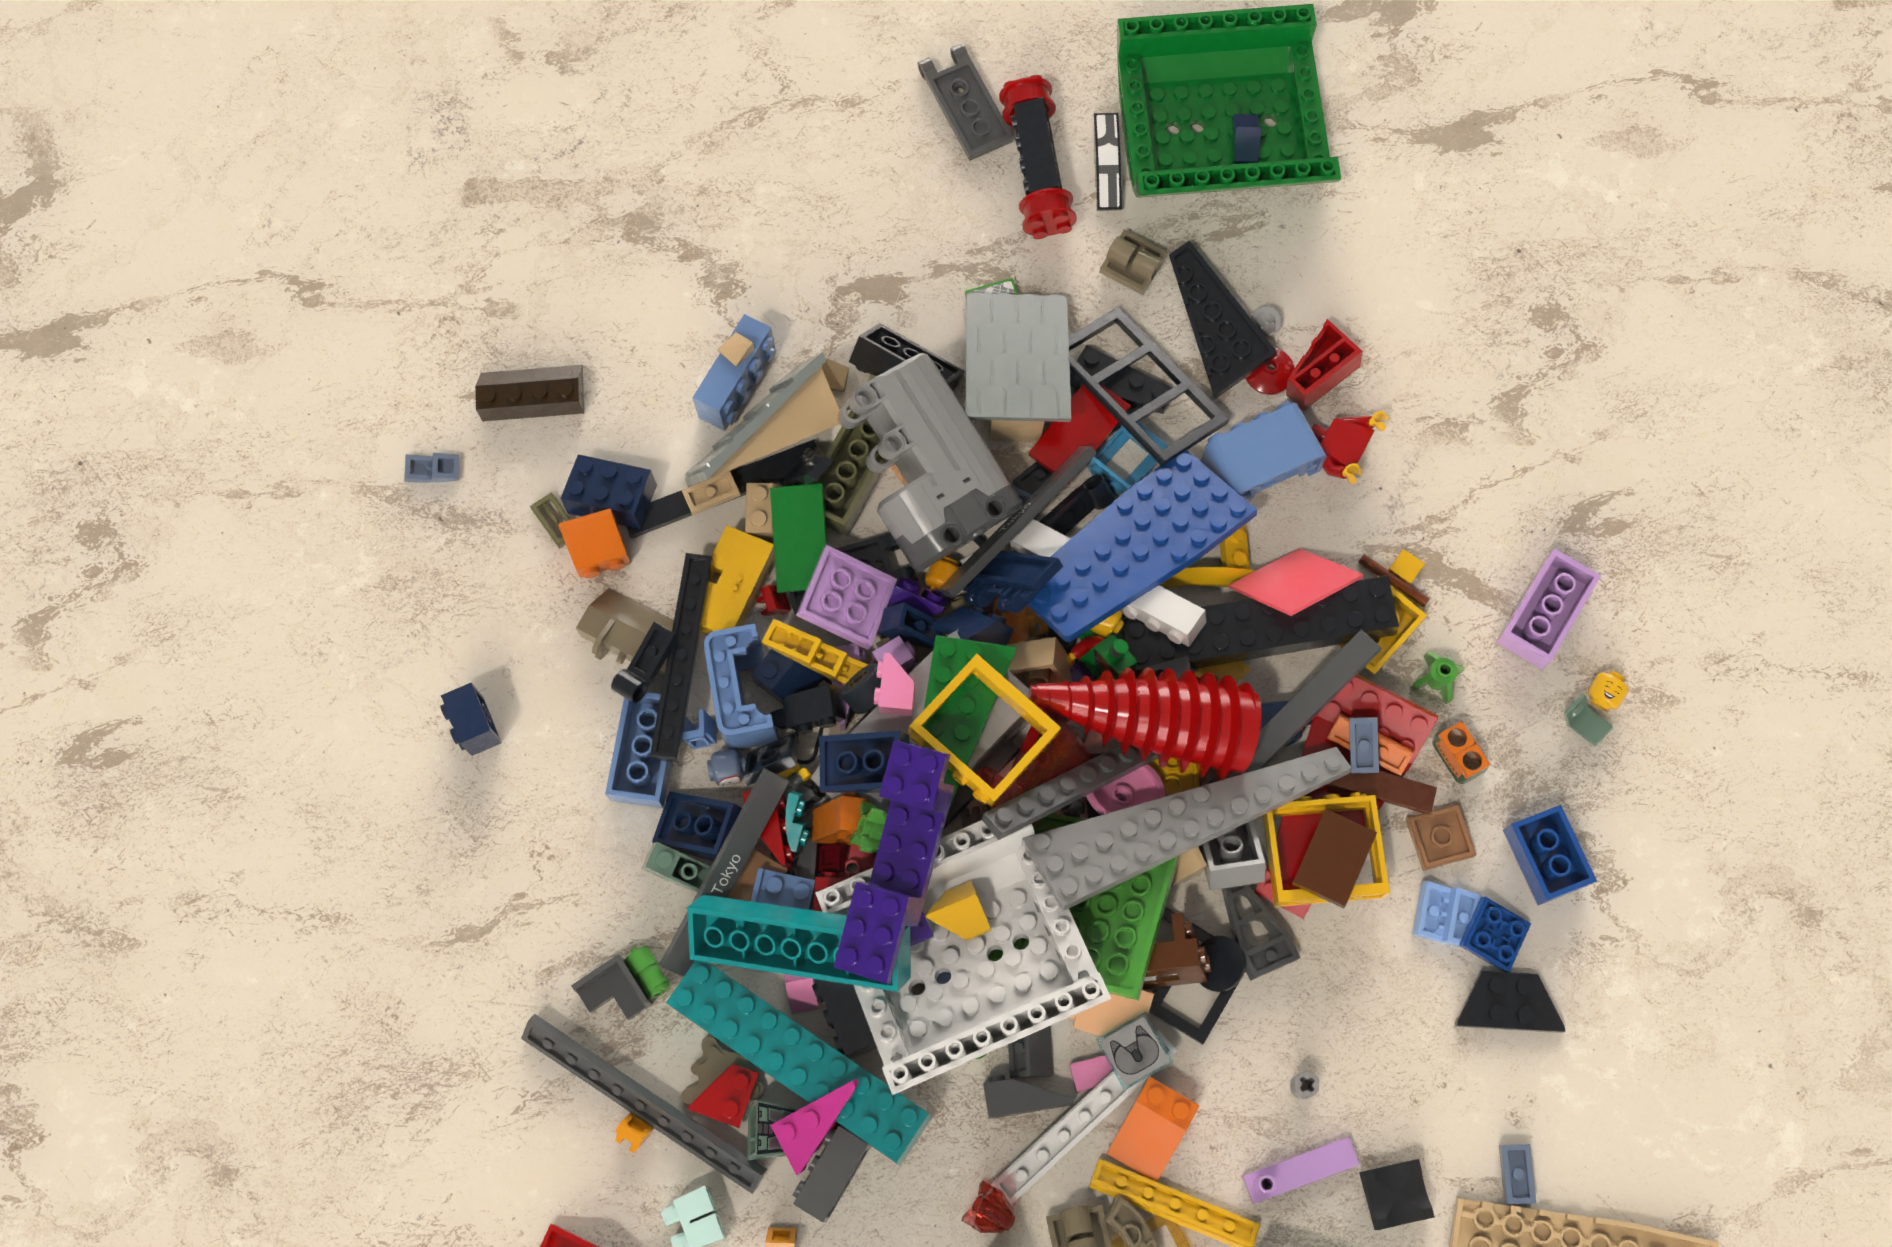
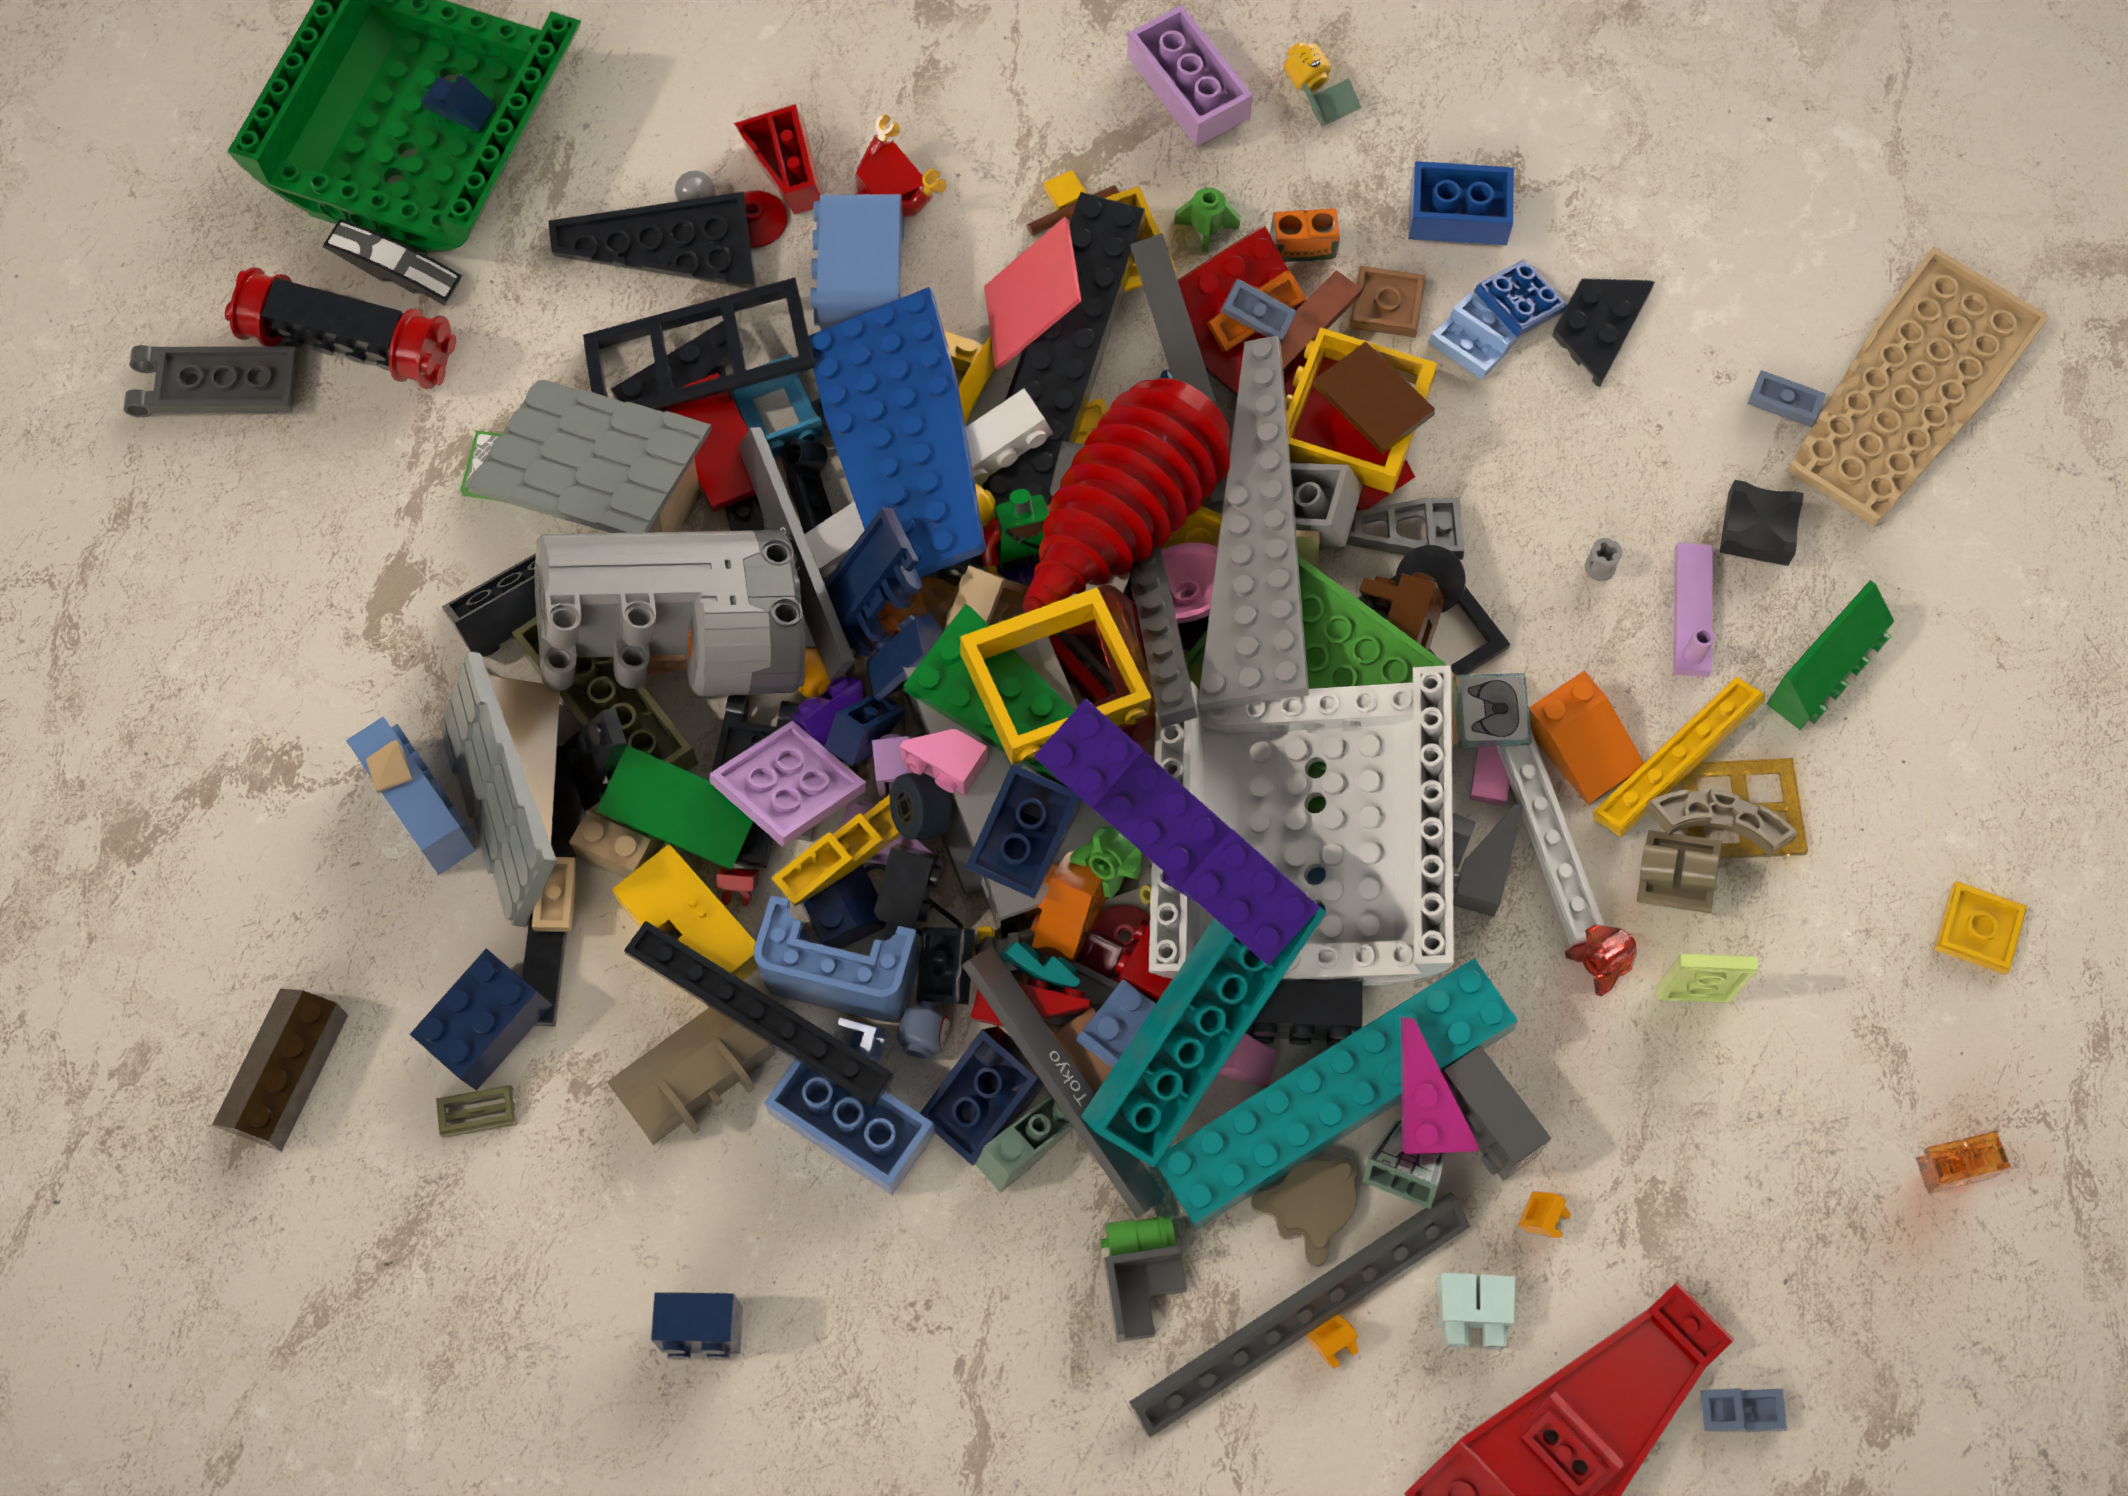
camera: 65 degrees left, 5 degrees down
sand blue slope [404,453,459,483] -> none
orange slope [558,509,631,578] -> none
black plate [611,622,679,703] -> none
red wing [688,1064,760,1129] -> none
yellow slope [924,881,992,941] -> none
dark tan plate [1099,229,1168,295] -> none

